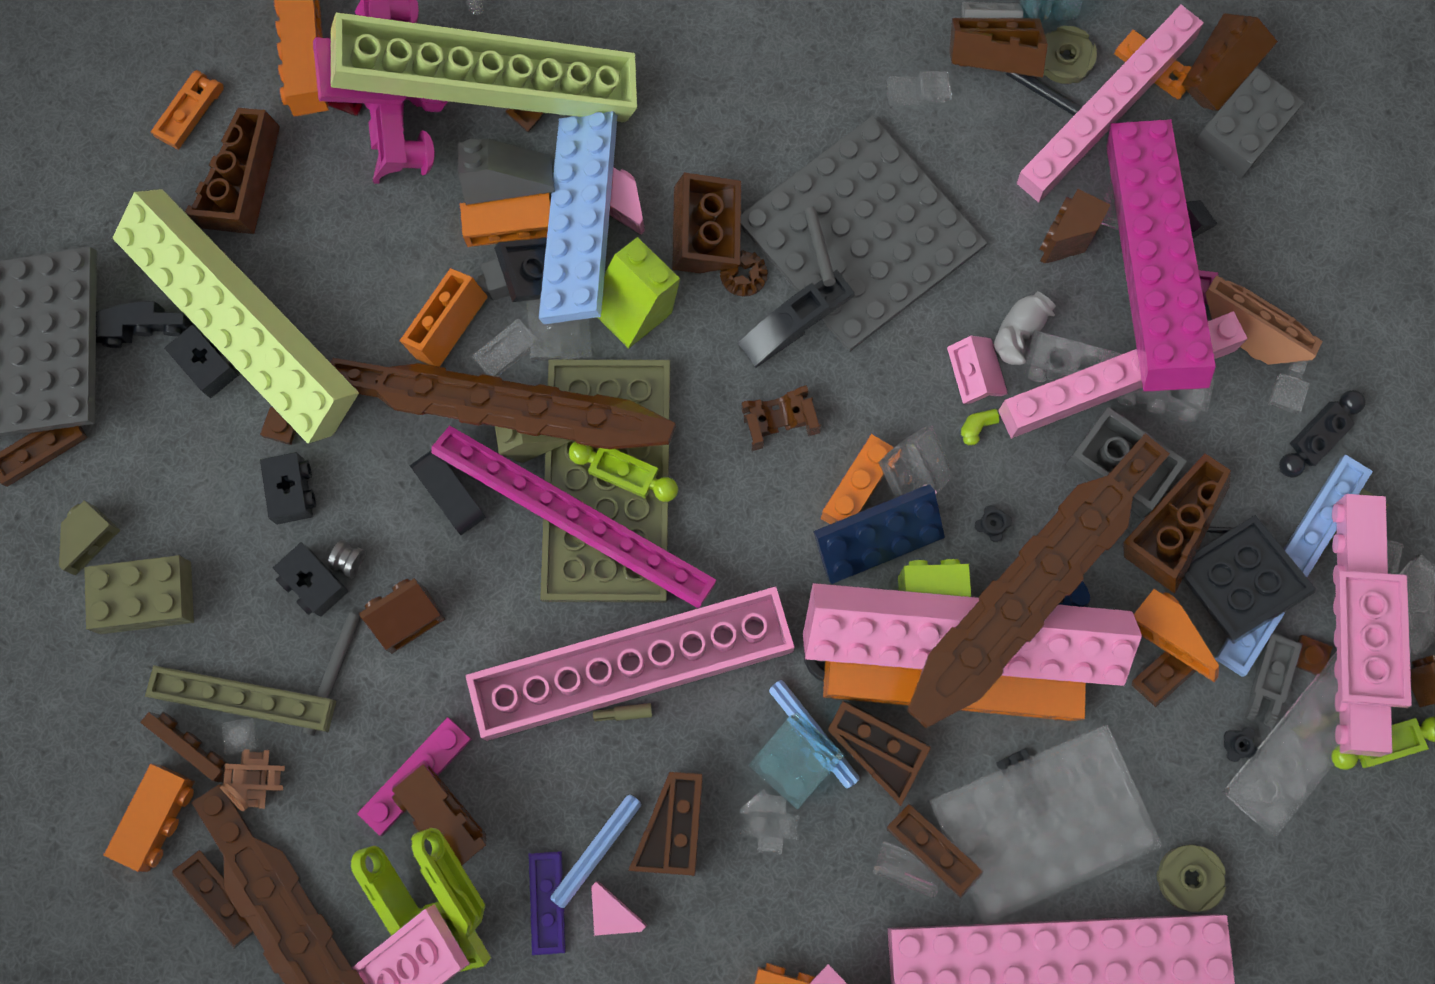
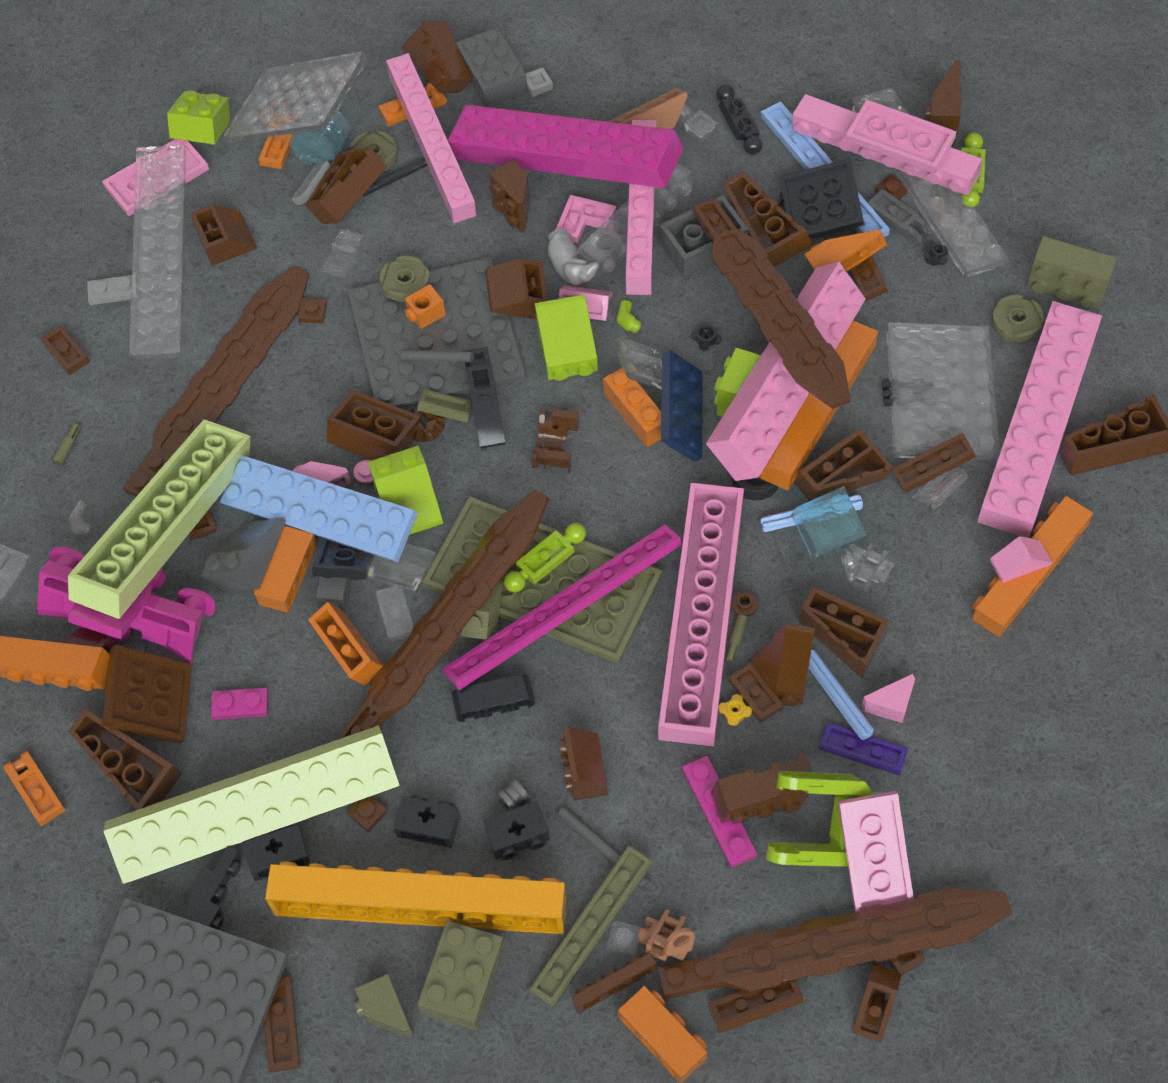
camera: 65 degrees left, 15 degrees down
none -> reddish brown plate [102,645,192,743]
none -> reddish brown plate [123,266,309,497]
none -> dark pink plate [211,688,268,720]
none -> light orange brick [265,862,567,934]
none -> reddish brown plate [298,298,327,324]
none -> bright pink plate [353,460,373,484]
none -> olive plate [380,256,430,302]
none -> orange brick [404,284,446,330]
none -> olive tile [417,389,472,423]
none -> reddish brown slope [485,258,548,319]
none -> light grey plate [526,67,553,97]
none -> lime slope [535,294,598,381]
none -> bright pink plate [556,195,616,243]
none -> yellow plate [718,694,752,726]
none -> reddish brown plate [728,663,784,723]
none -> reddish brown plate [731,591,758,617]
none -> reddish brown wedge [753,623,815,706]
none -> olive brick [1026,236,1117,309]

